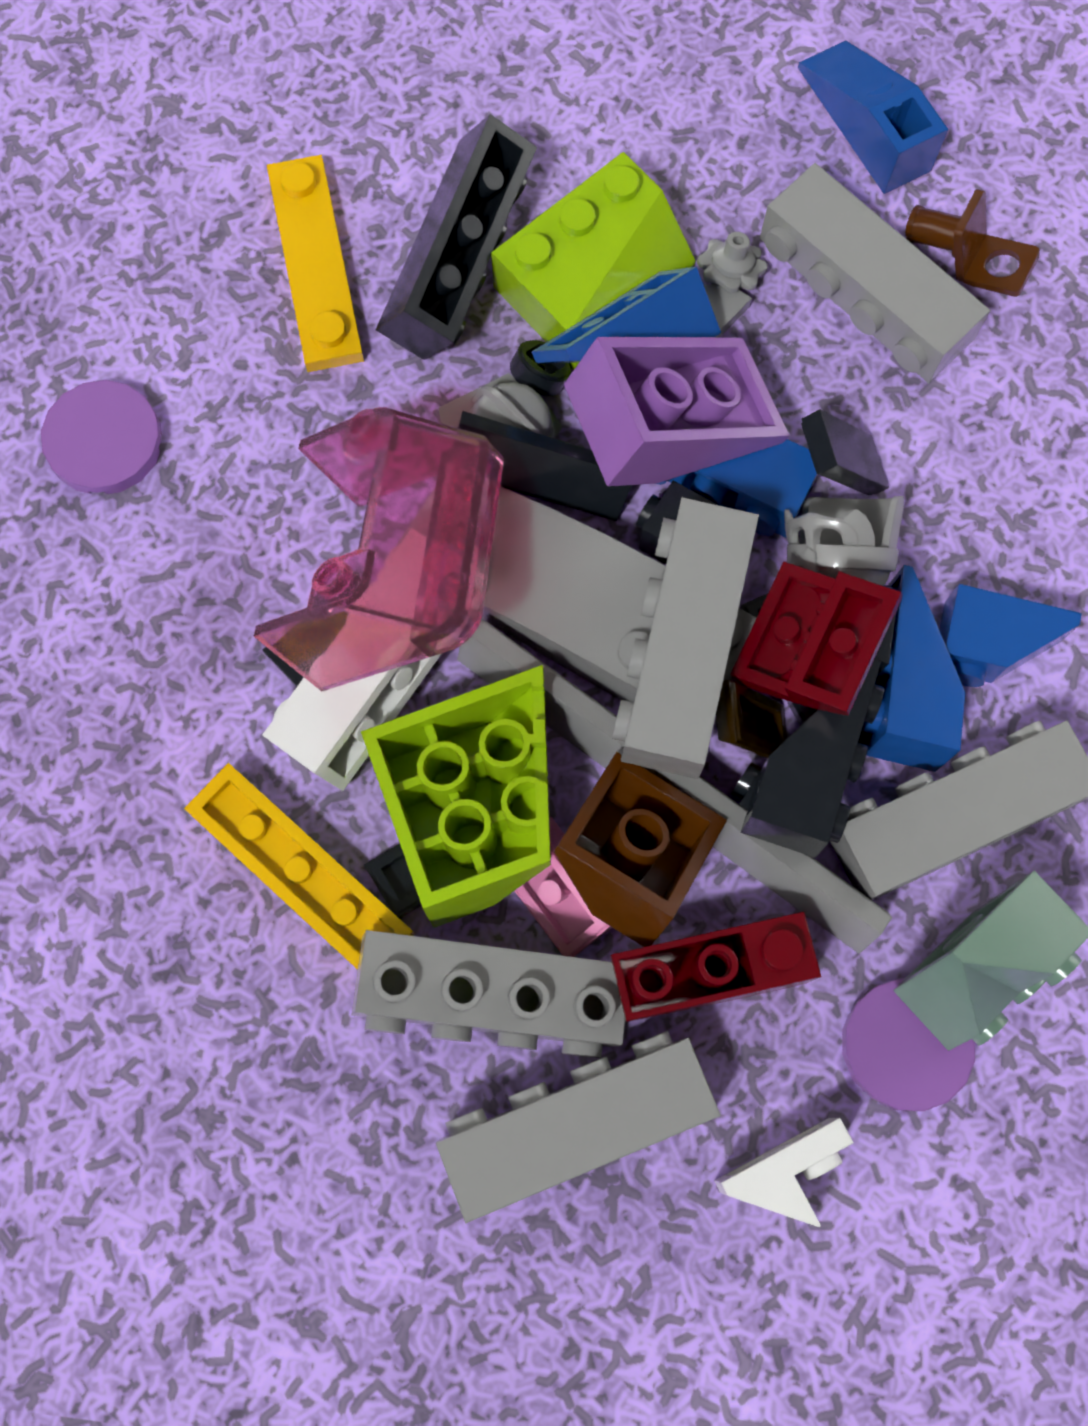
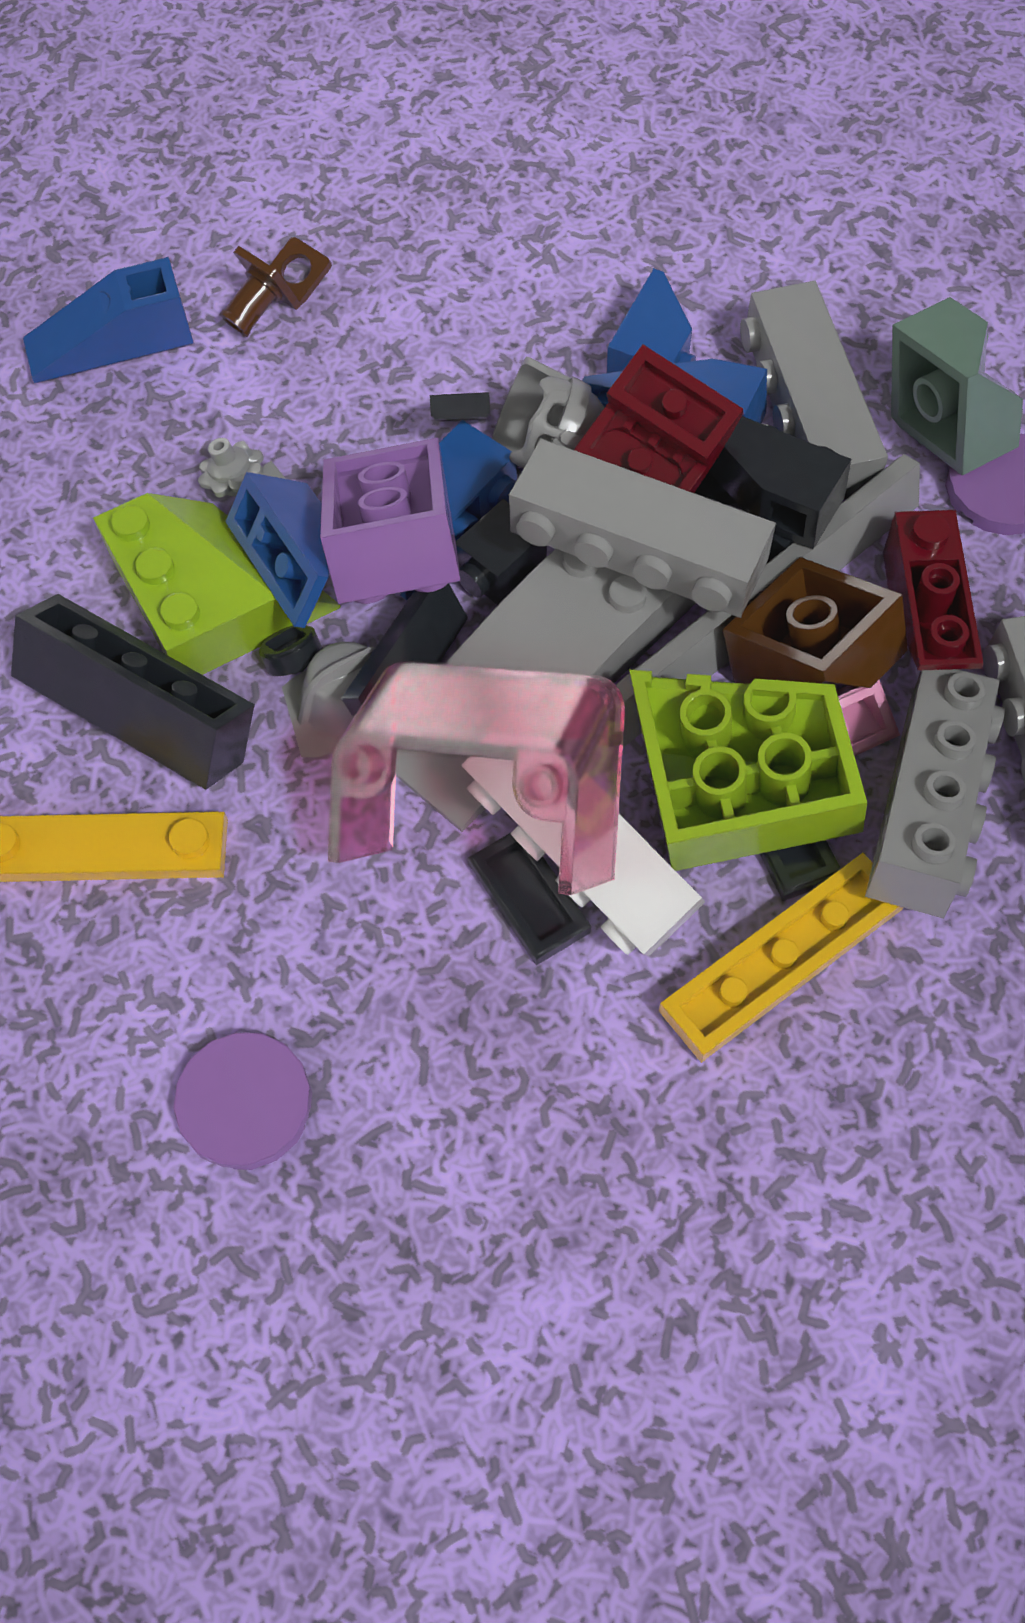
camera: 75 degrees left, 10 degrees down
light grey brick [760,163,991,384] -> none

